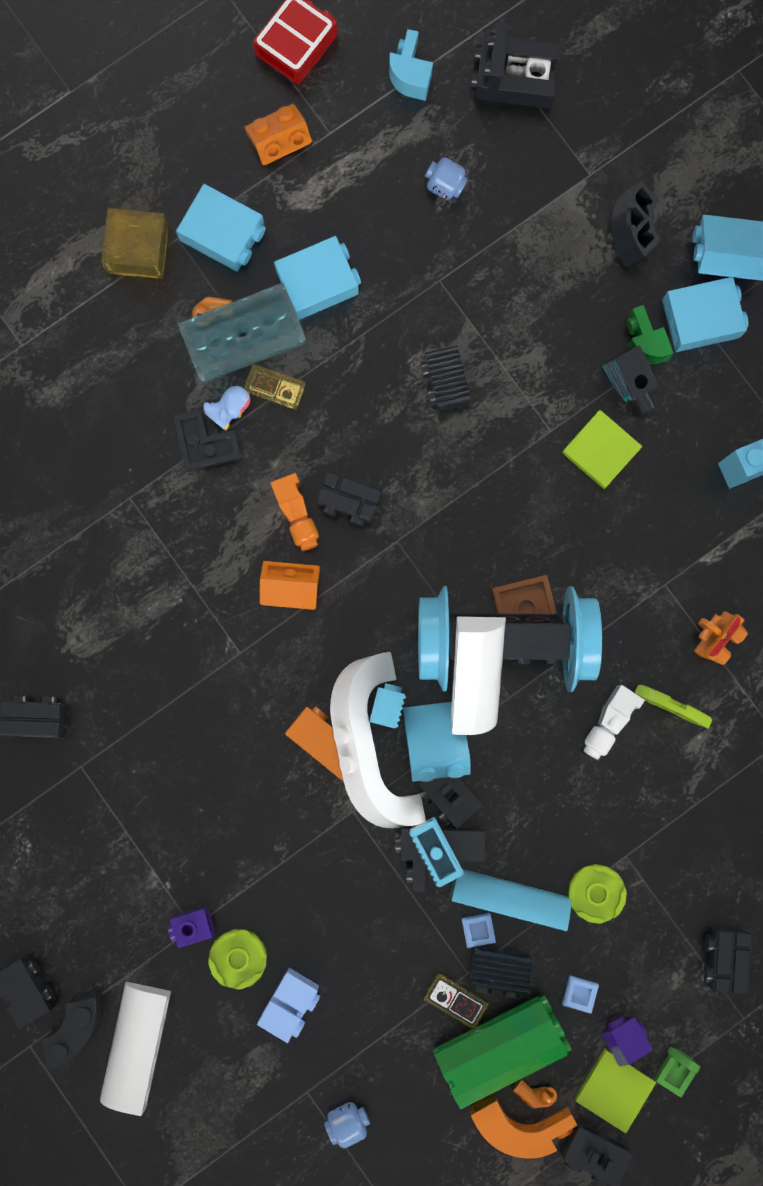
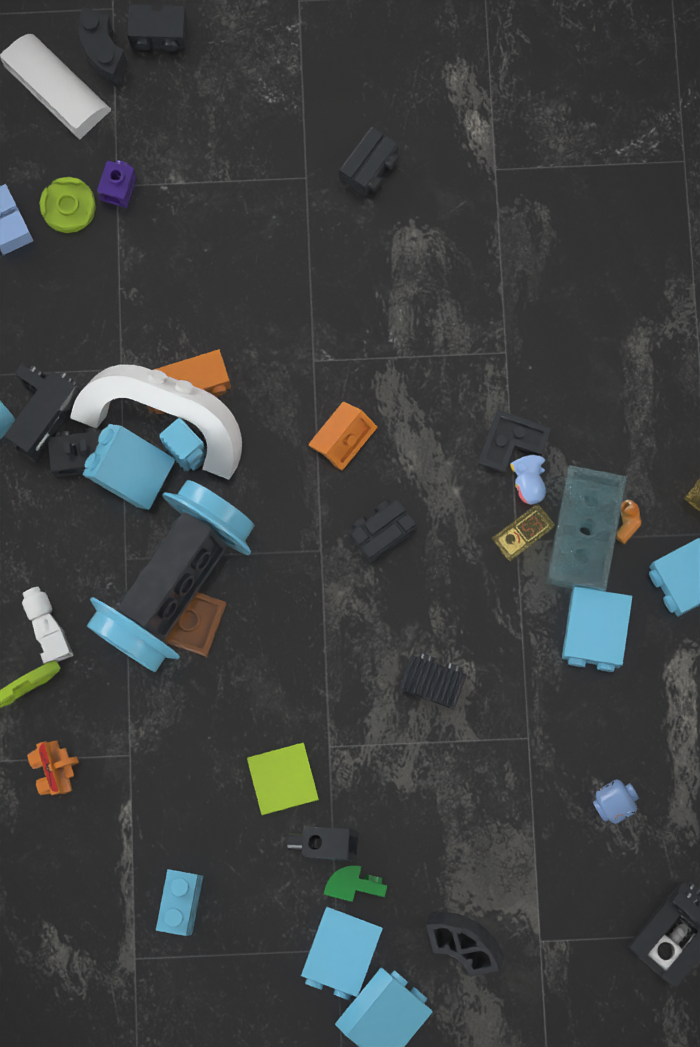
camera: 130 degrees right, 5 degrees down
orange piece [270,473,319,551] -> none
medium azure brick [409,817,464,887] -> none
white brick [451,617,506,735] -> none

